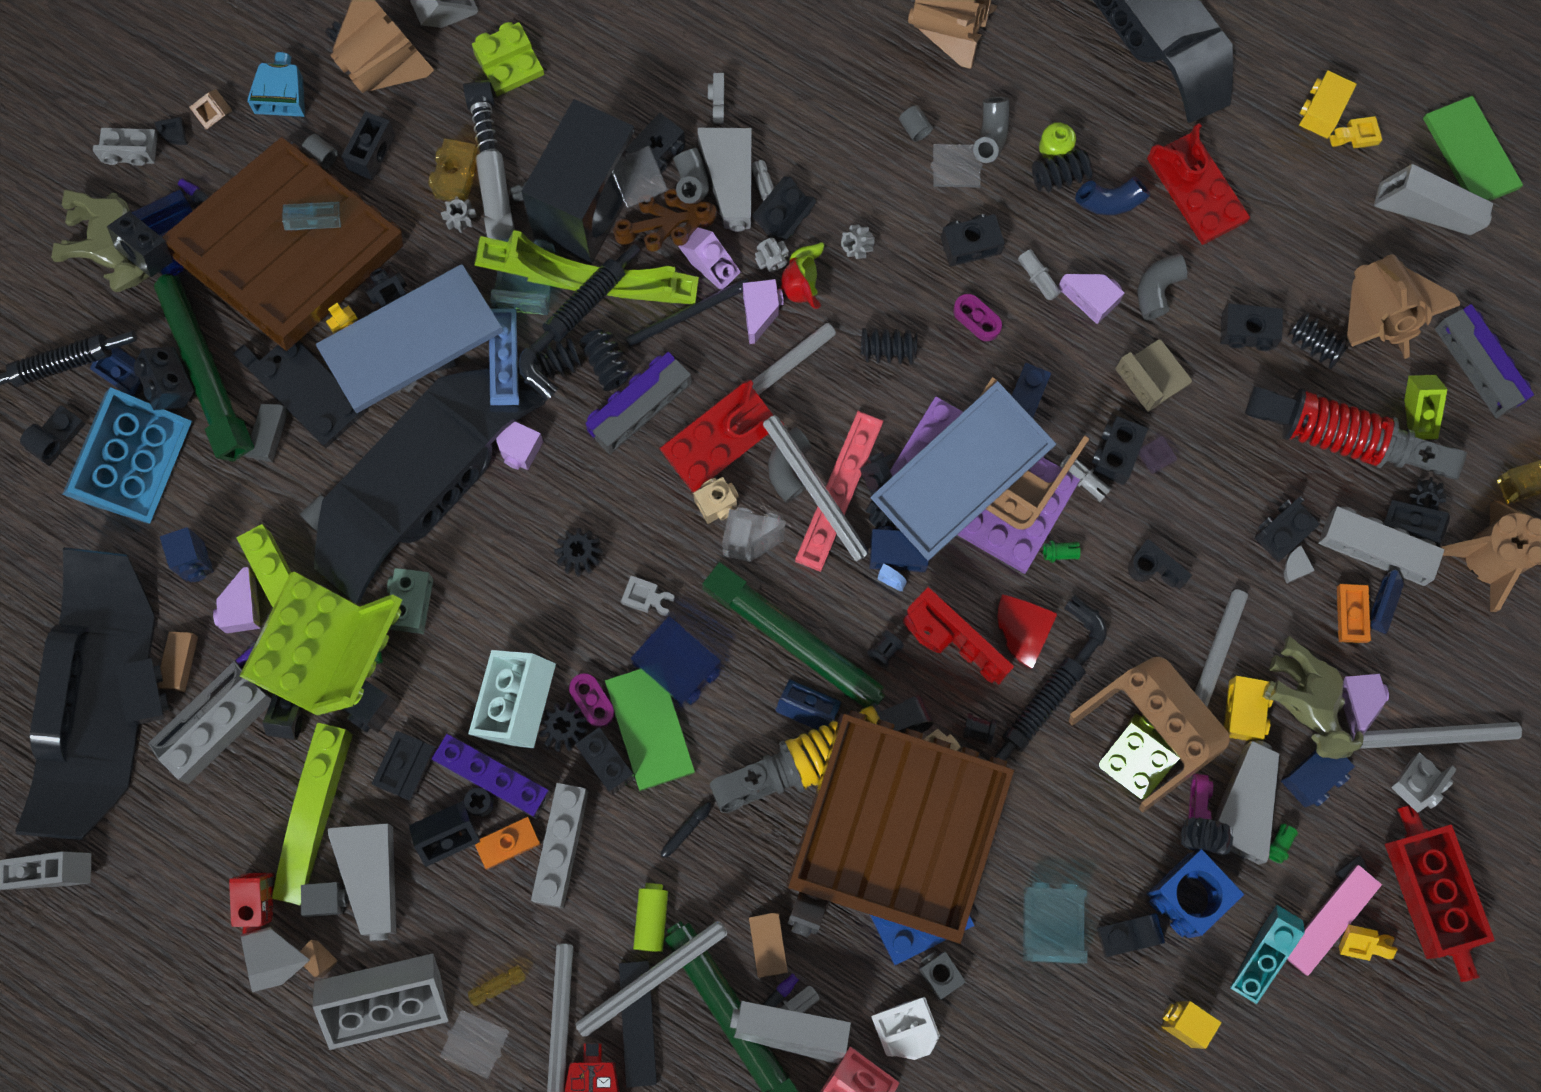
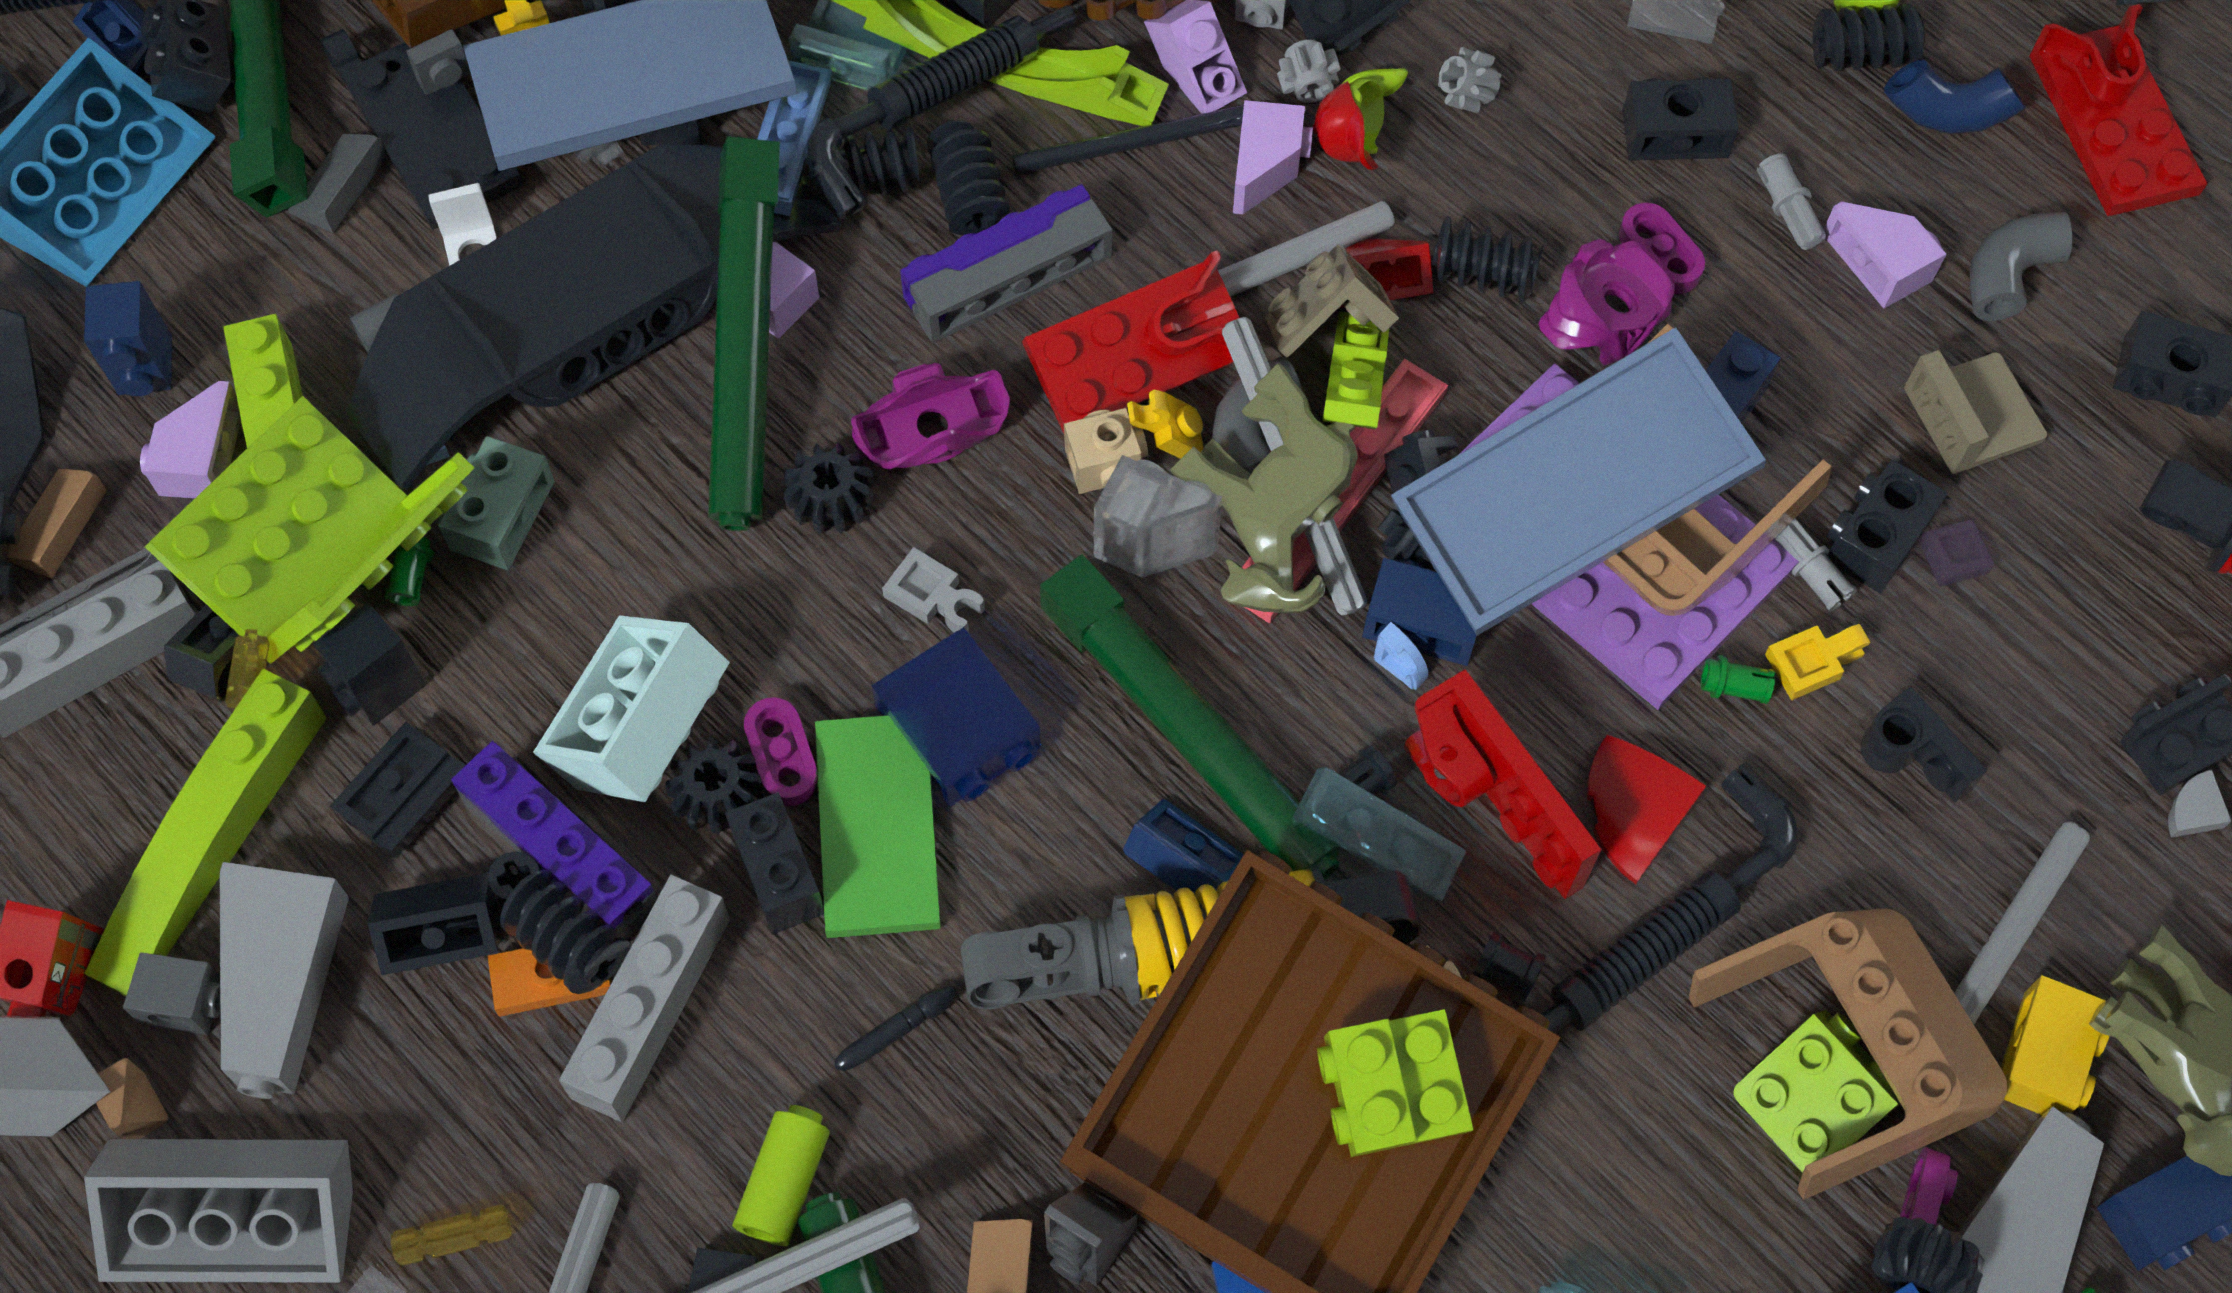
camera: 15 degrees right, 10 degrees down
none -> clear yellow axle [225,629,270,709]
none -> dark grey plate [406,29,471,96]
none -> white bracket [428,183,497,266]
none -> black piece [500,870,631,994]
none -> dark green brick [708,136,780,531]
none -> magenta piece [851,363,1010,469]
none -> yellow plate [1127,390,1204,459]
none -> olive animal [1170,363,1358,613]
none -> dark tan bracket [1265,244,1399,357]
none -> clear light blue plate [1293,767,1466,901]
none -> lime plate [1317,1009,1473,1157]
none -> lime slope [1323,311,1389,429]
none -> red slope [1338,239,1434,309]
none -> magenta piece [1539,238,1675,366]
none -> yellow plate [1765,624,1871,701]

